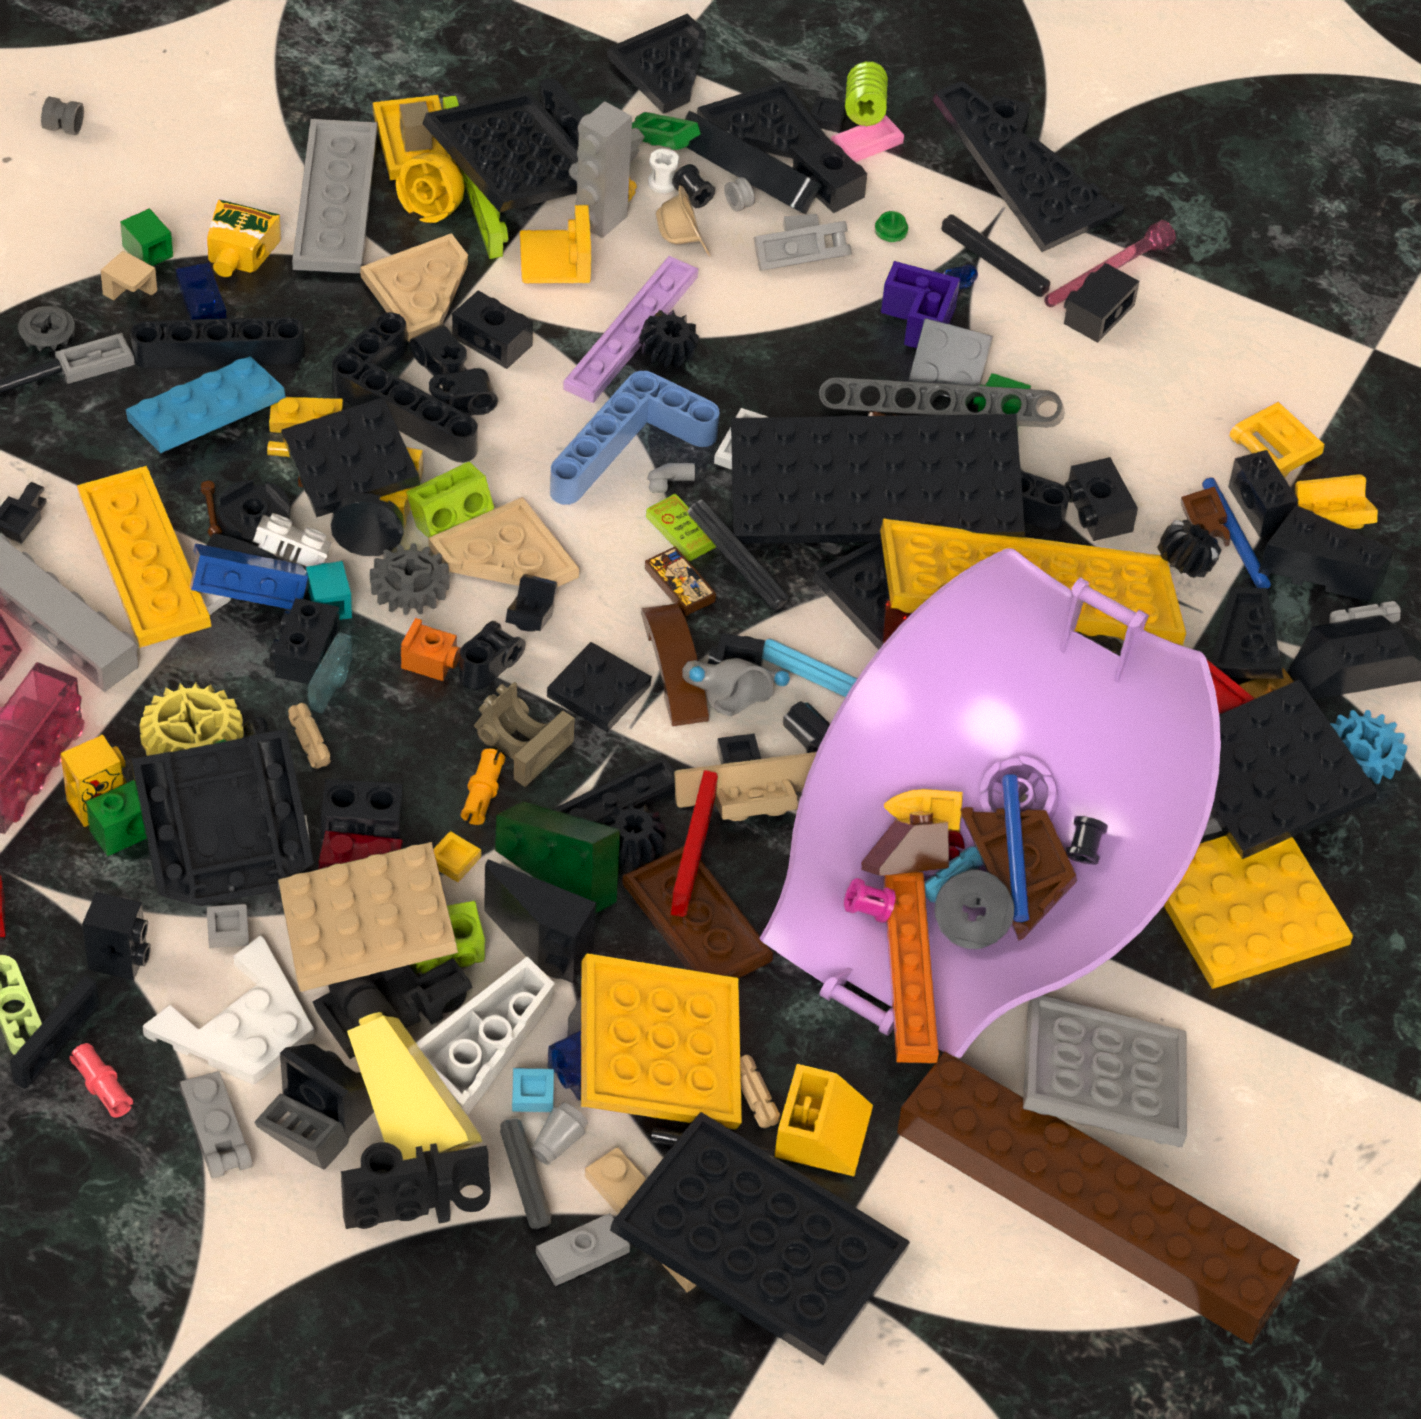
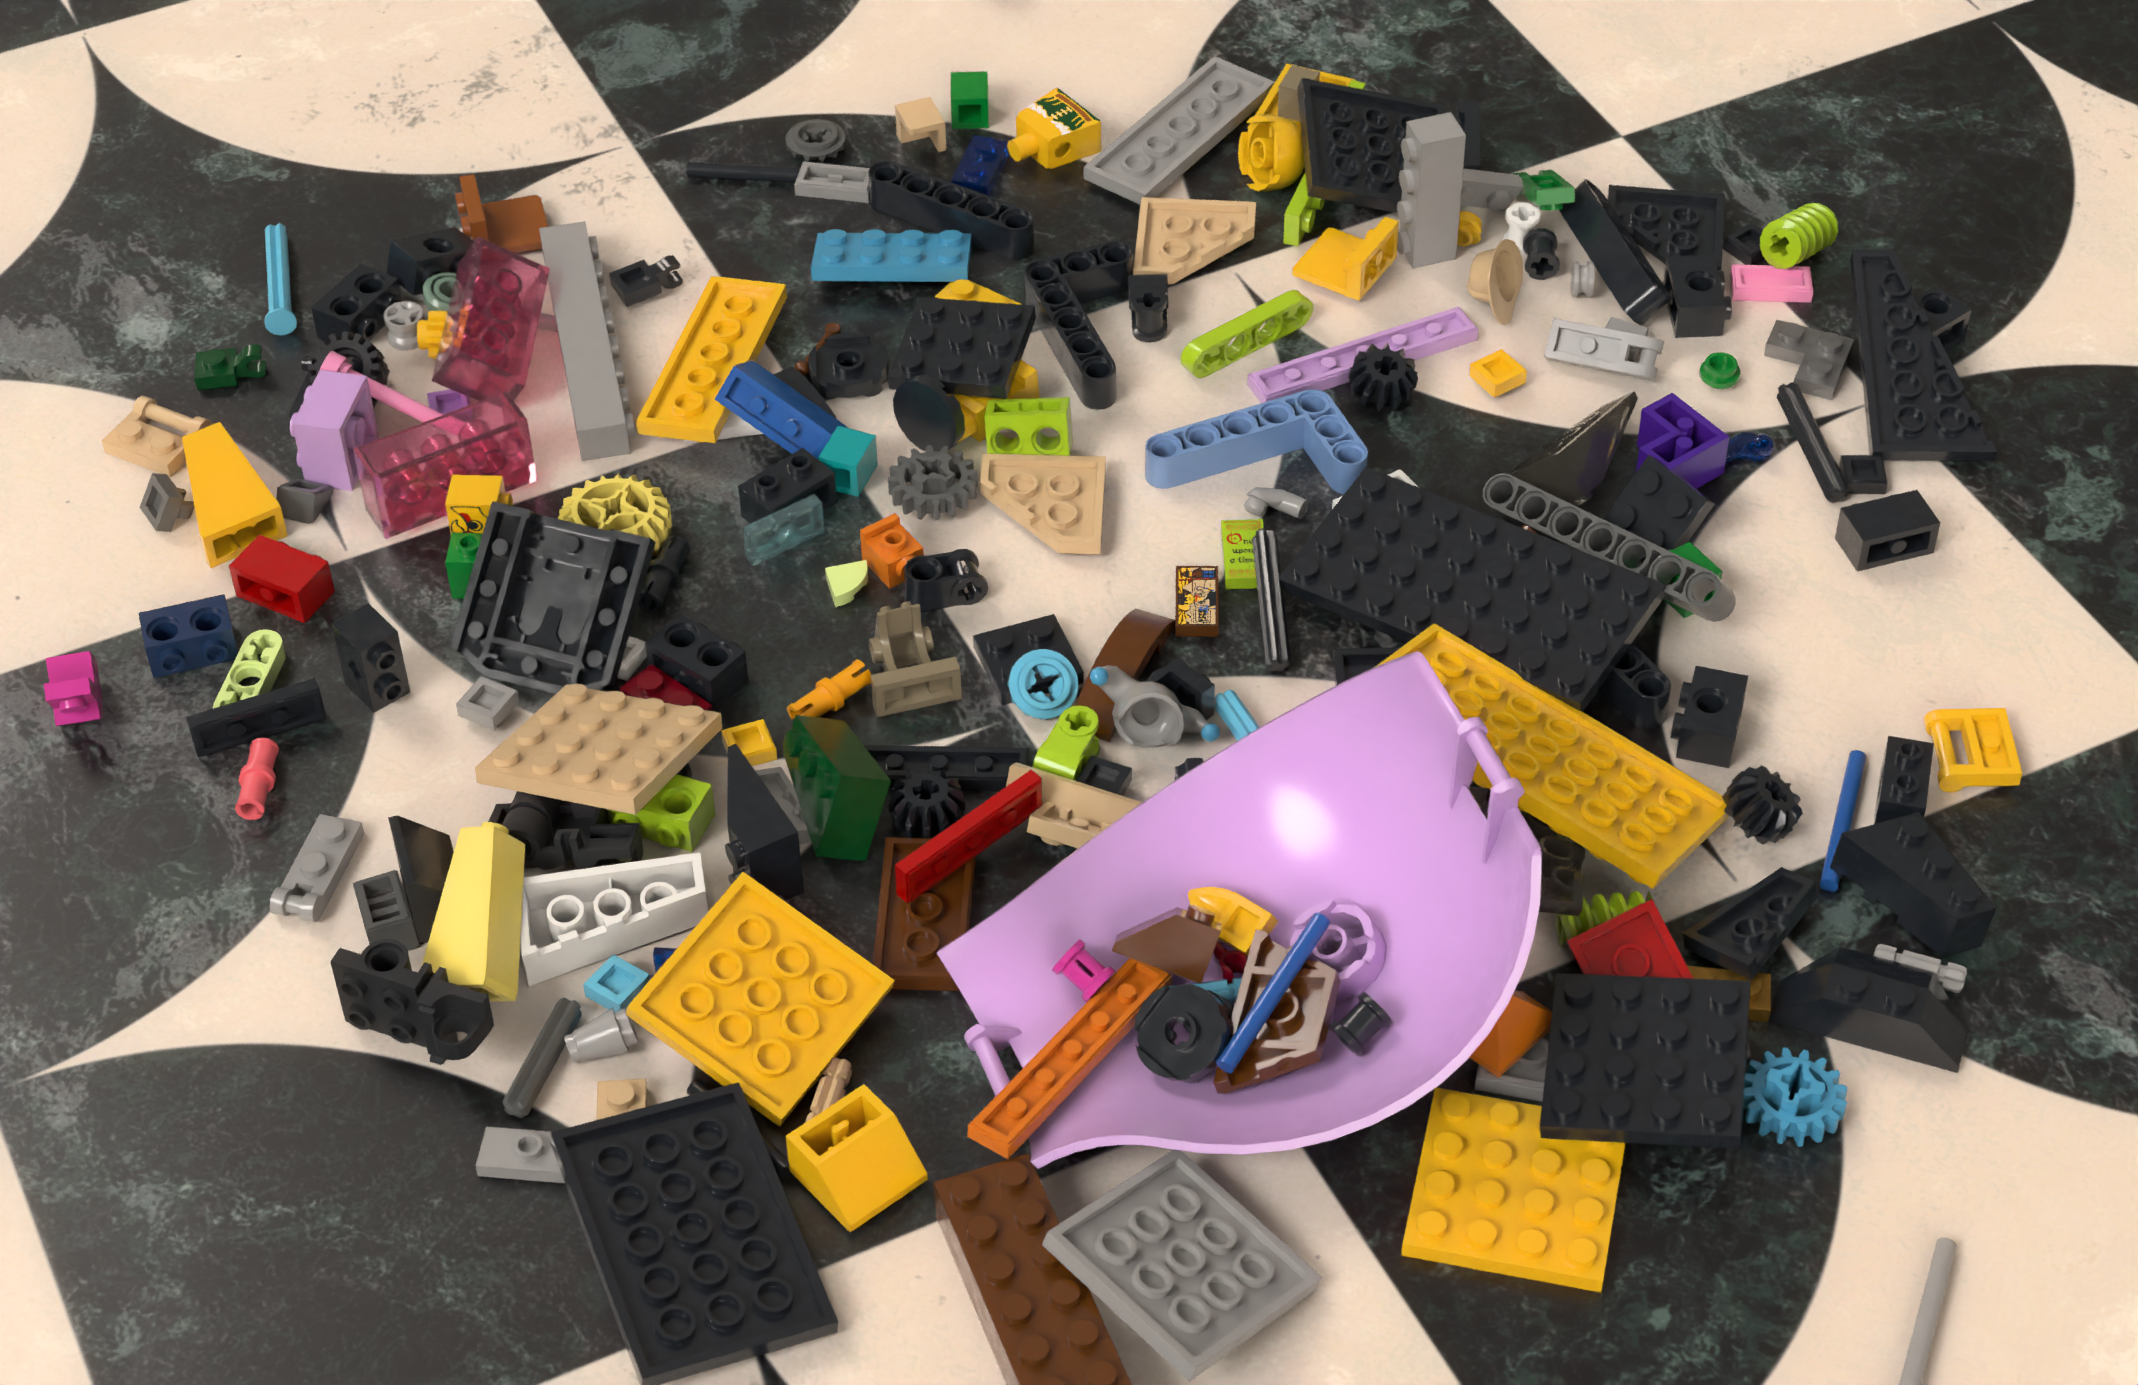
camera: 40 degrees right, 5 degrees down
white wing [143,935,314,1085] -> none
white hinge [253,513,332,567] -> none
tan axle [288,703,331,769] -> none
black piece [429,368,498,416] -> none
black brick [452,290,533,369] -> none
black bracket [505,574,557,632] -> none
black plate [607,13,706,114] -> none
clear pink piece [1044,220,1176,307] -> none
reddish brown plate [1181,486,1230,547] -> none
yellow bracket [1295,474,1378,529] -> none
none -> yellowish green tile [825,560,868,607]
none -> medium azure gear [1007,649,1078,720]
none -> lime piece [1033,706,1100,781]
none -> lime beam [1180,290,1314,378]
none -> yellow plate [1469,349,1527,398]
none -> clear smoke wedge [1506,391,1638,507]
none -> flat silver plate [1764,320,1854,400]
none -> black tile [1839,455,1888,494]

